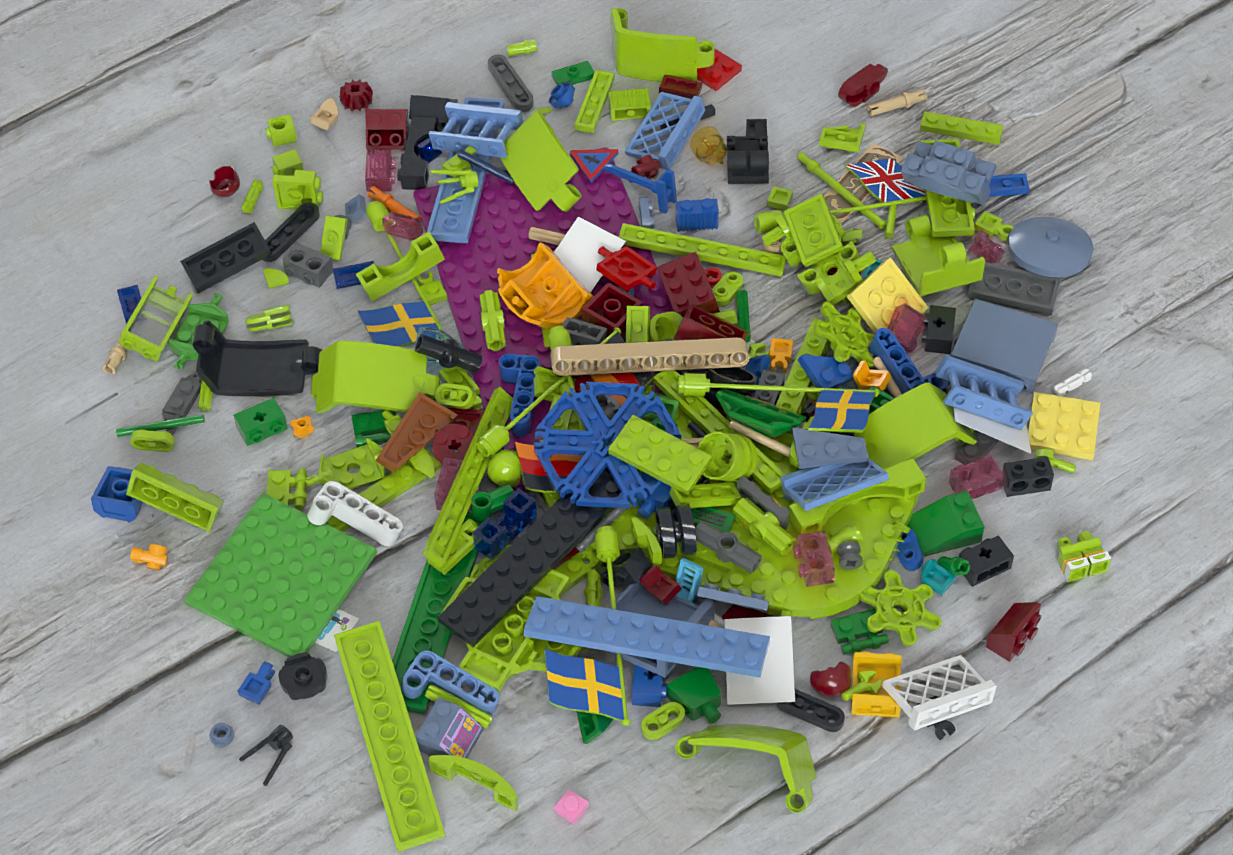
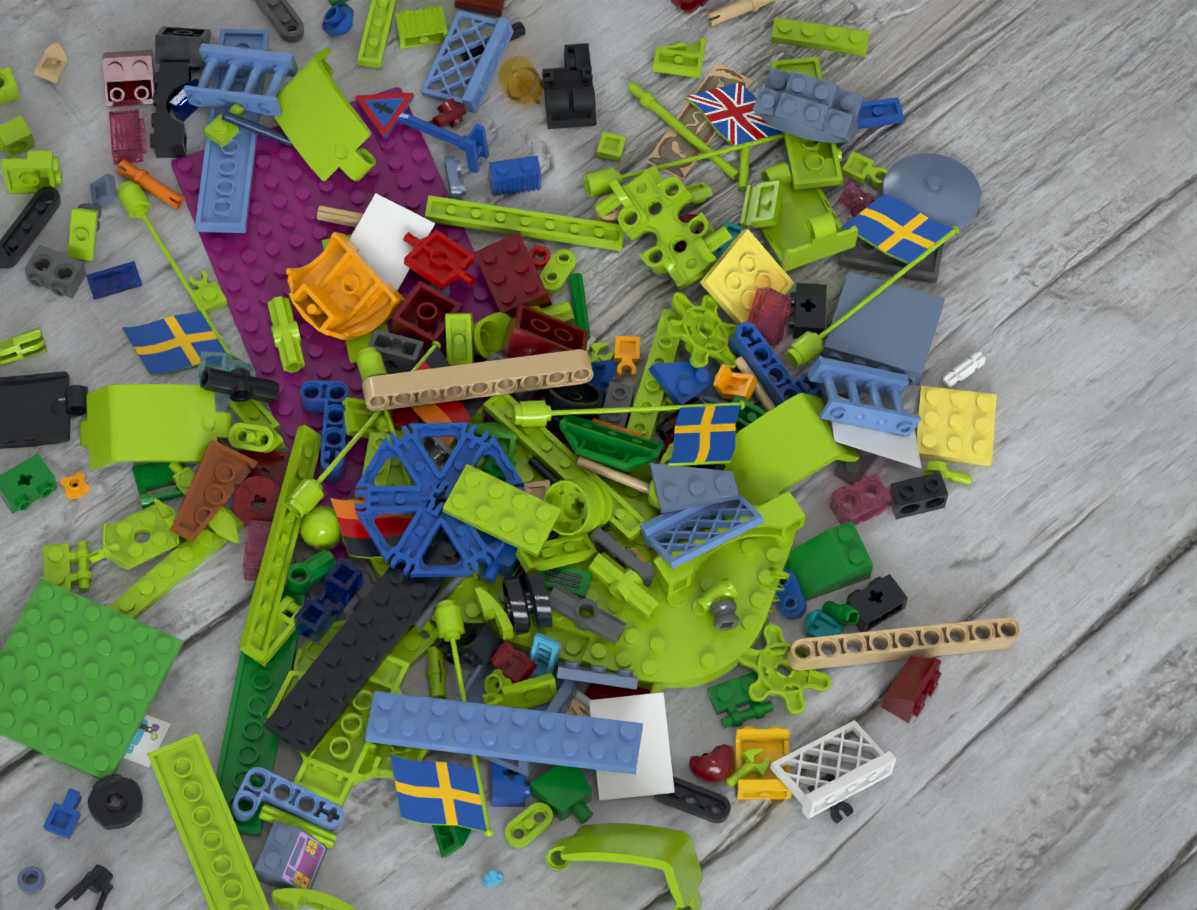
camera: 10 degrees left, 10 degrees up
lime tile [262,268,289,289] -> none
white beam [307,481,403,547] -> none
dark red gear [339,79,373,112] -> none
lime arch [356,232,445,302] -> none
clear pink plate [382,213,423,240] -> none
lime plant [430,169,478,204] -> none
lime plate [783,193,844,267] -> none
clear pink brick [793,531,835,587] -> none
lime hips [1057,531,1112,583] -> none
none -> medium azure piece [481,870,503,887]
none -> lime plate [482,672,557,709]
none -> lime plate [484,669,512,694]
none -> lime plate [740,180,784,229]
none -> flag [785,194,959,368]
none -> tan beam [787,617,1020,671]

